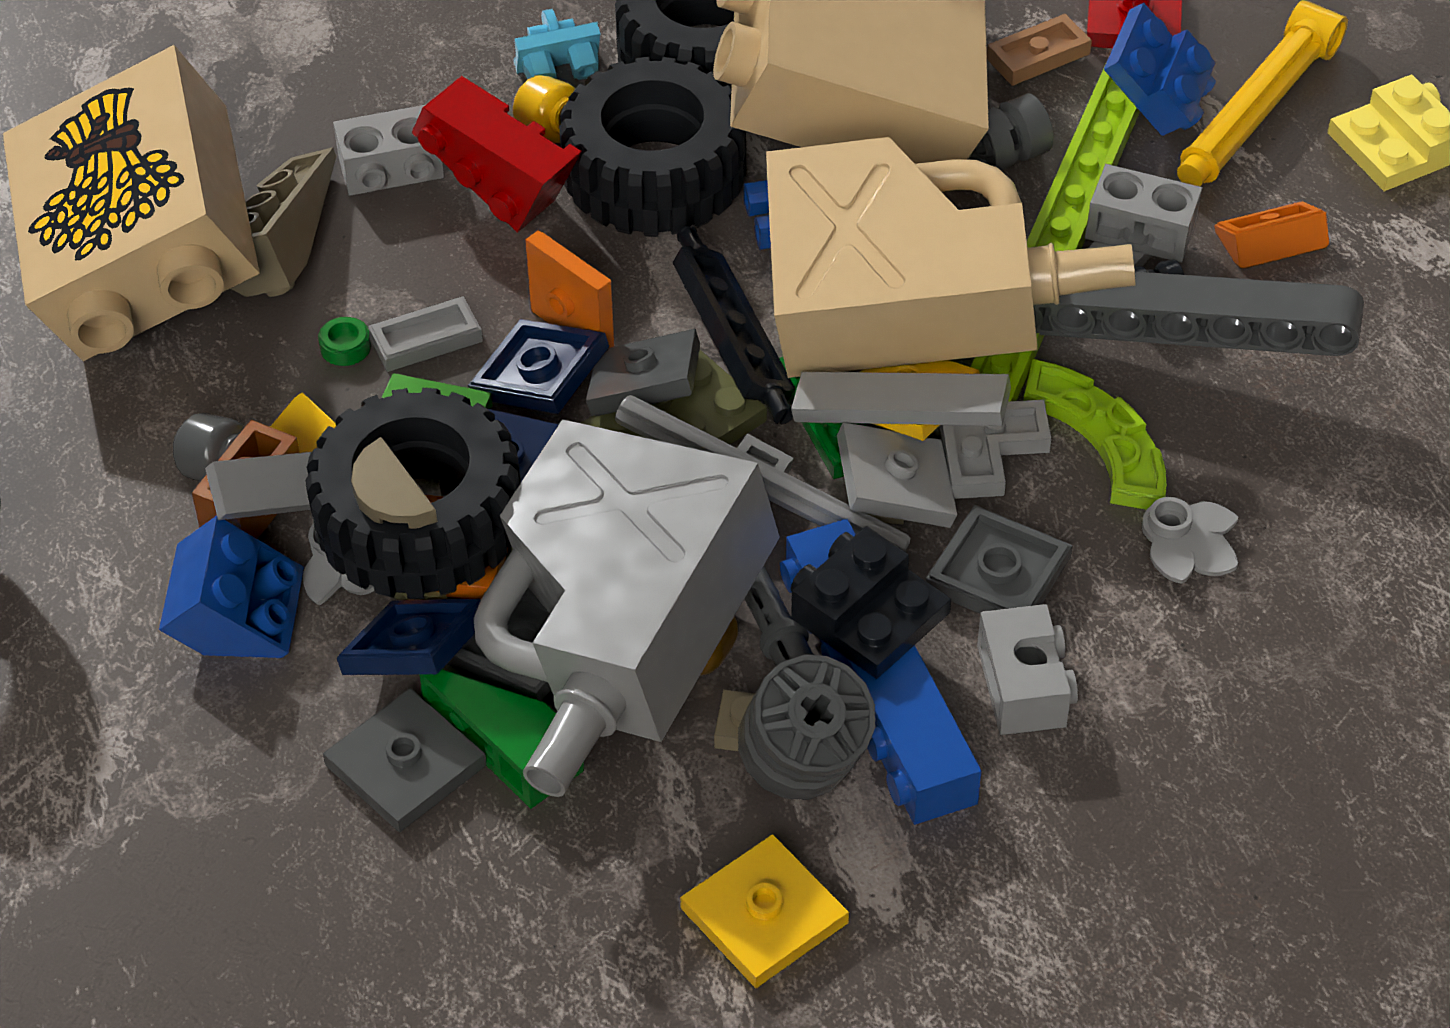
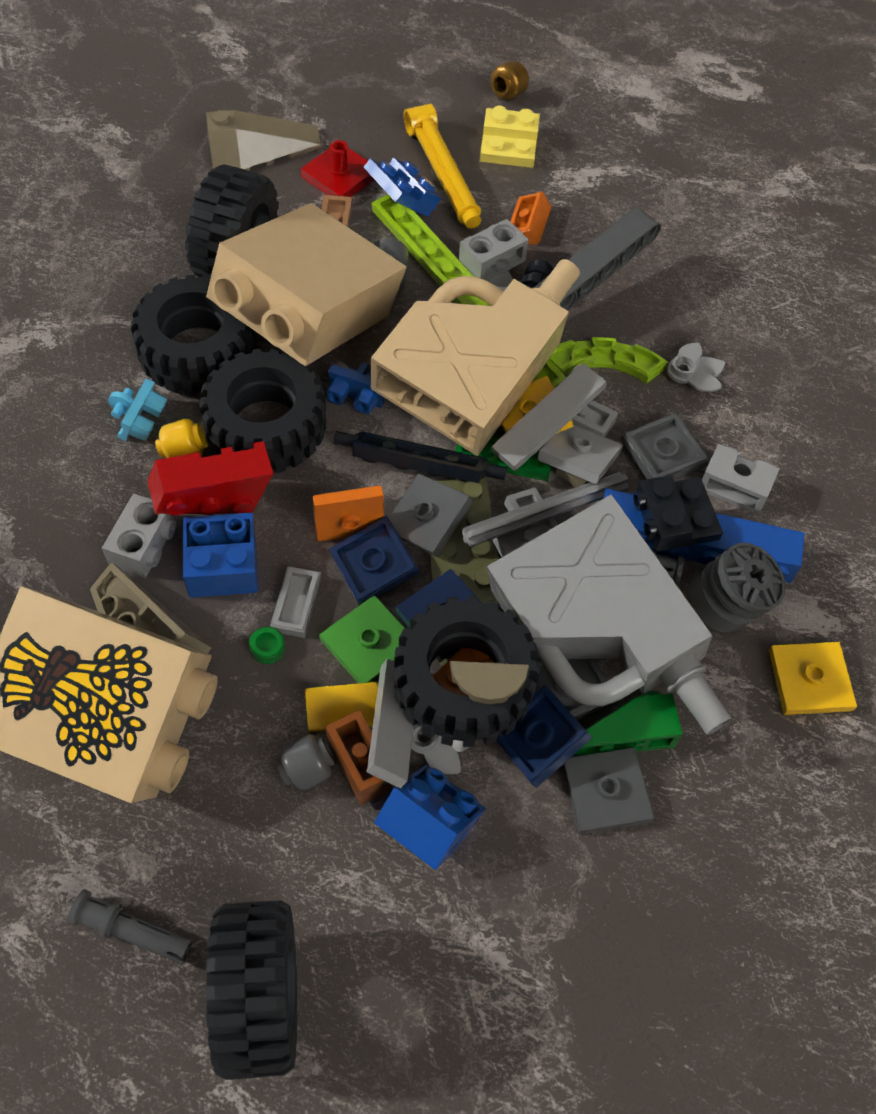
camera: 60 degrees left, 10 degrees up
none -> blue slope [183,513,259,598]

